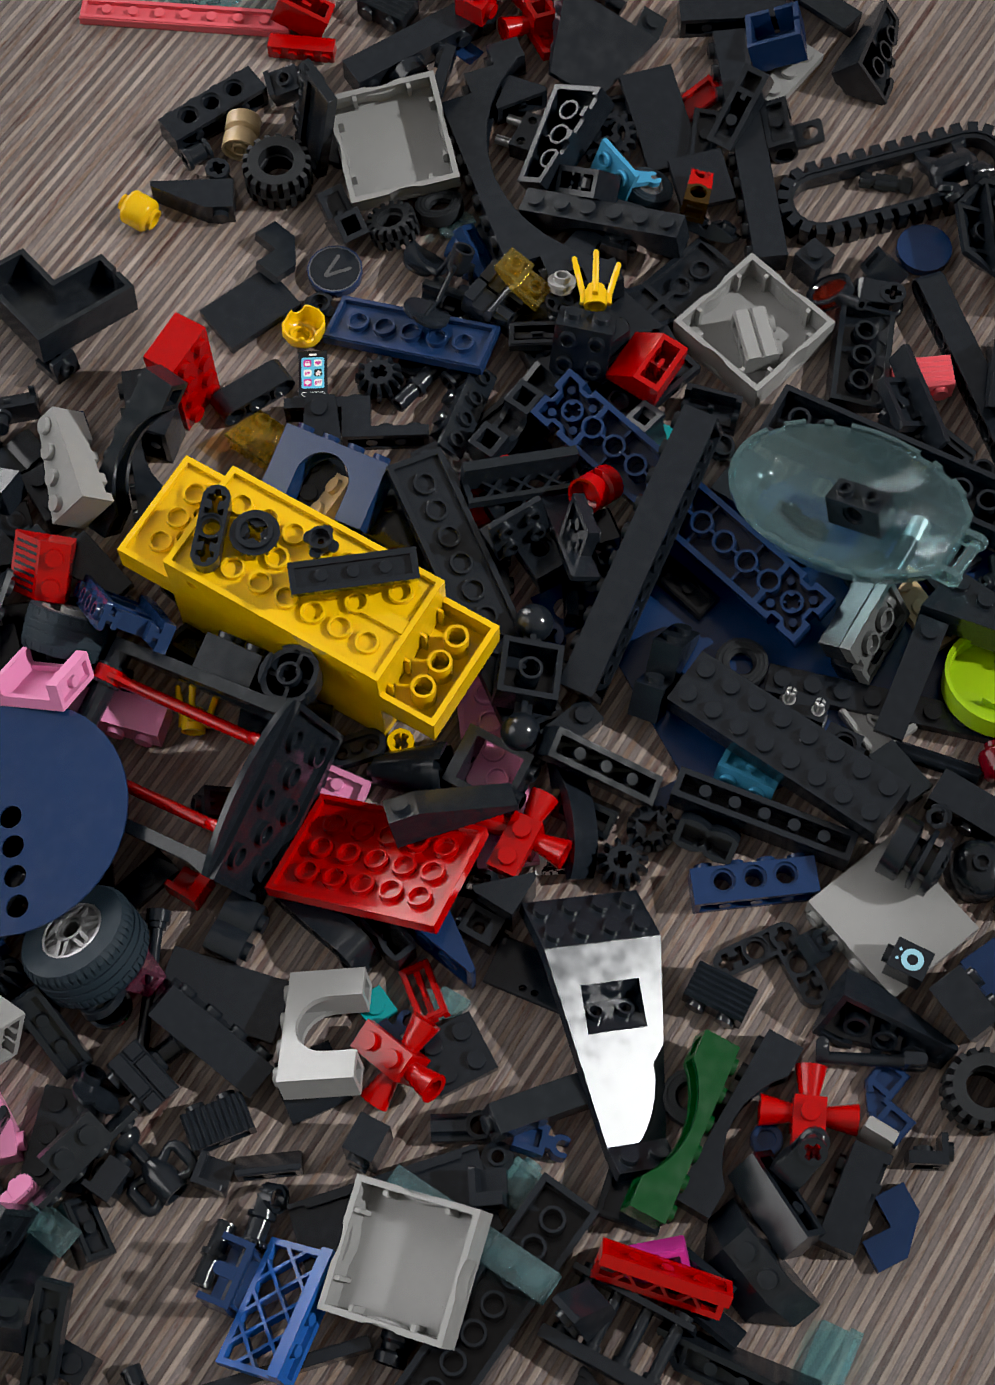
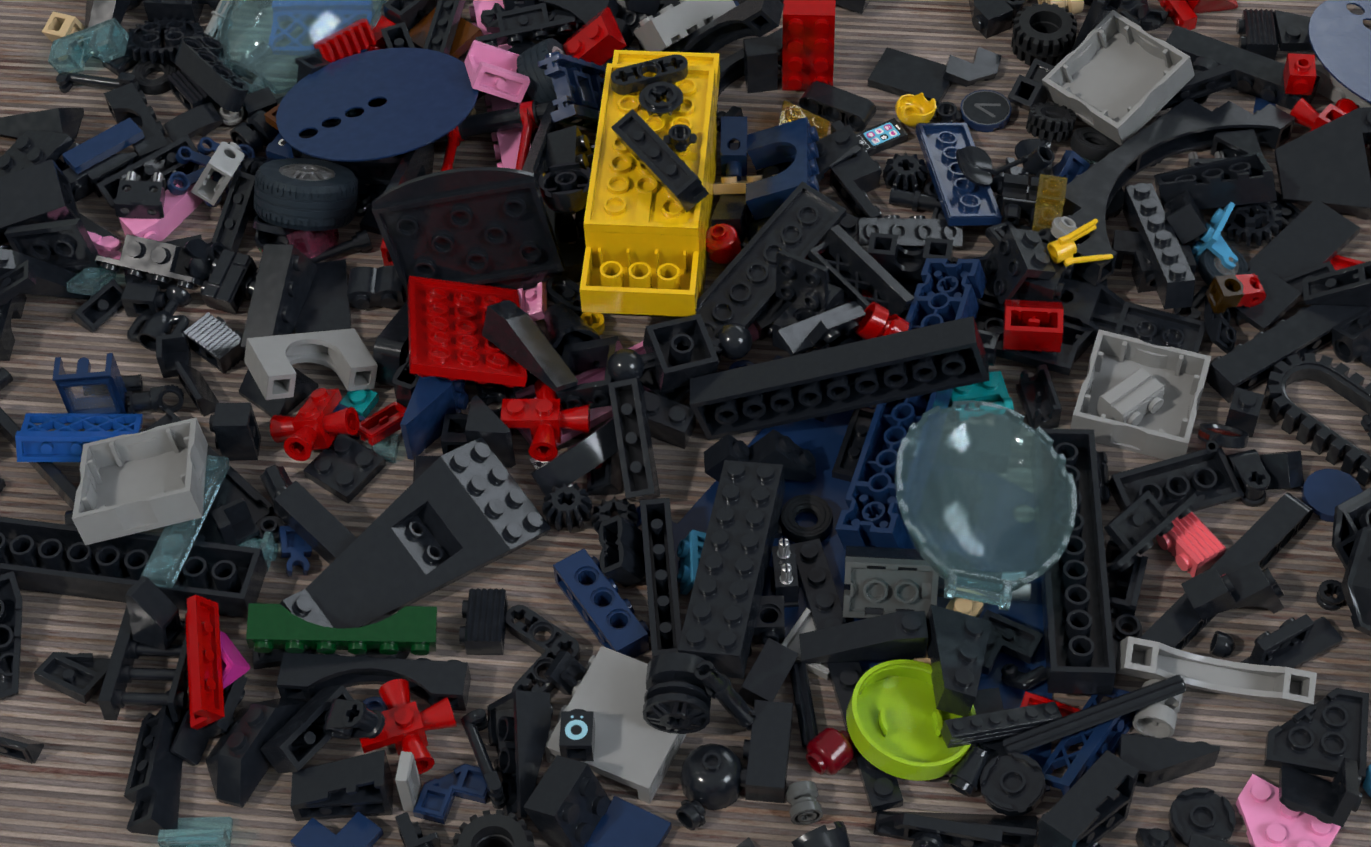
camera: 65 degrees right, 15 degrees down
black brick [825,477,896,539] -> none

